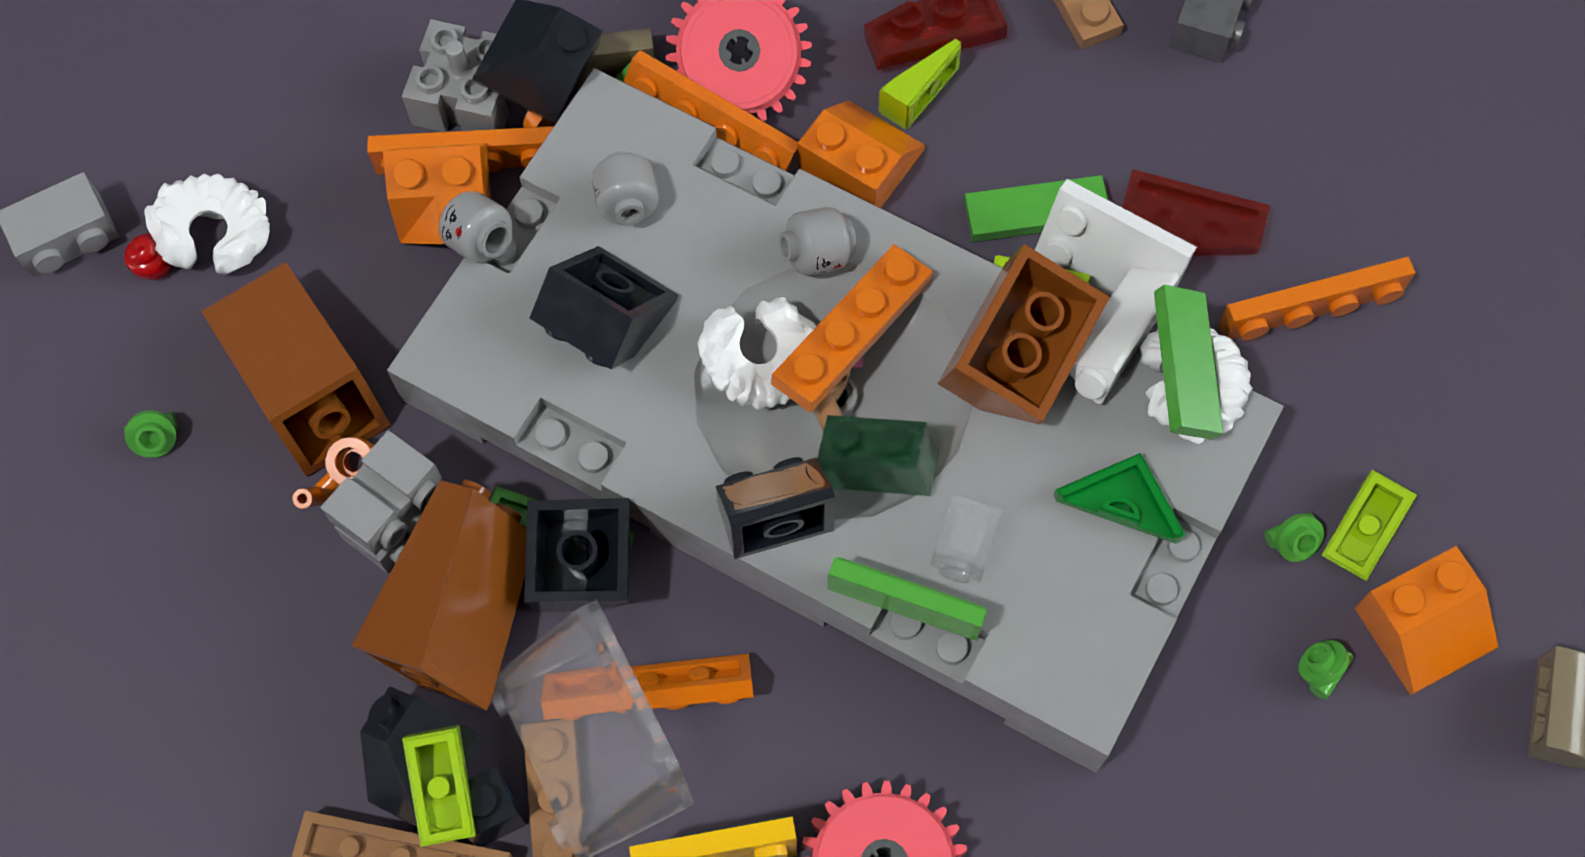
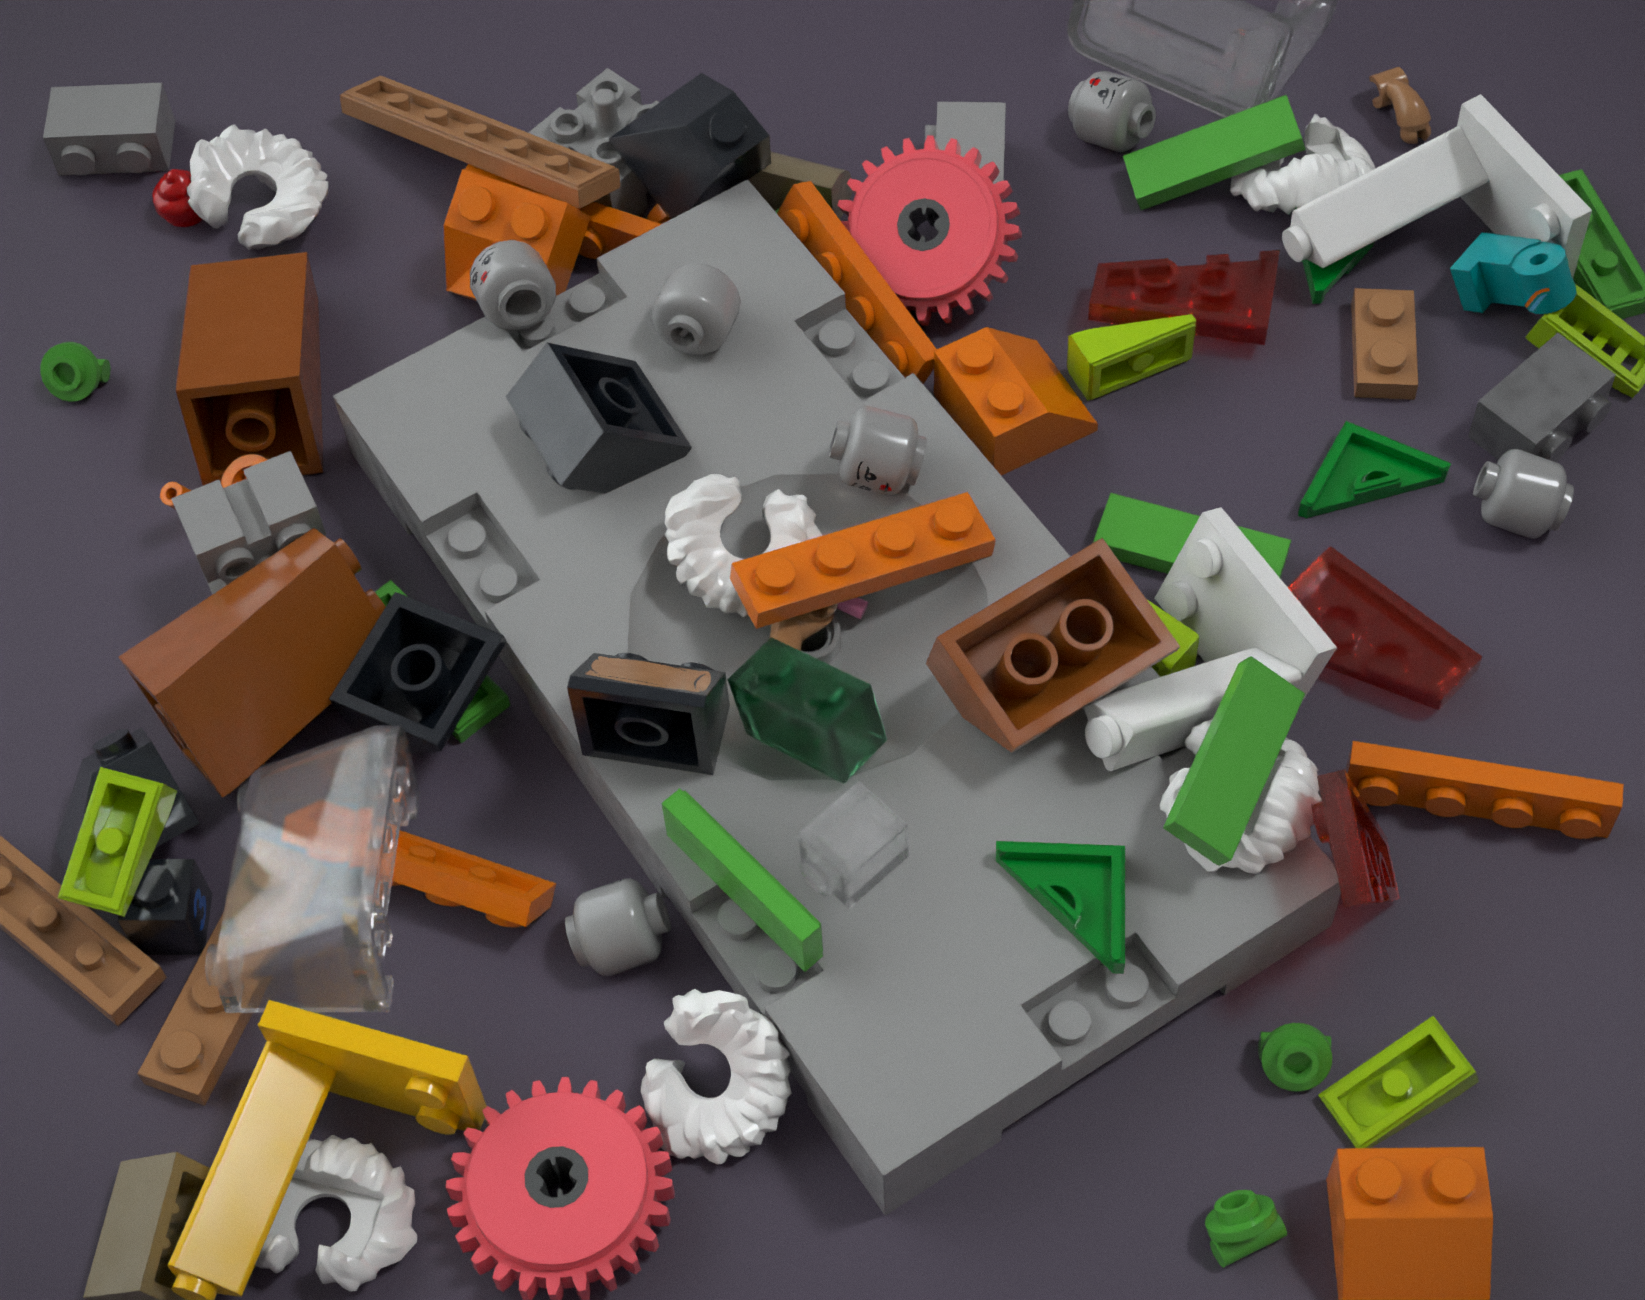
camera: 30 degrees right, 10 degrees down
none -> medium nougat tile [340,75,620,209]
none -> light grey head [565,878,671,976]
none -> white piece [640,989,792,1164]
none -> green tile [1298,421,1451,519]
none -> clear red wing [1311,769,1400,908]
none -> light grey head [1473,449,1574,539]

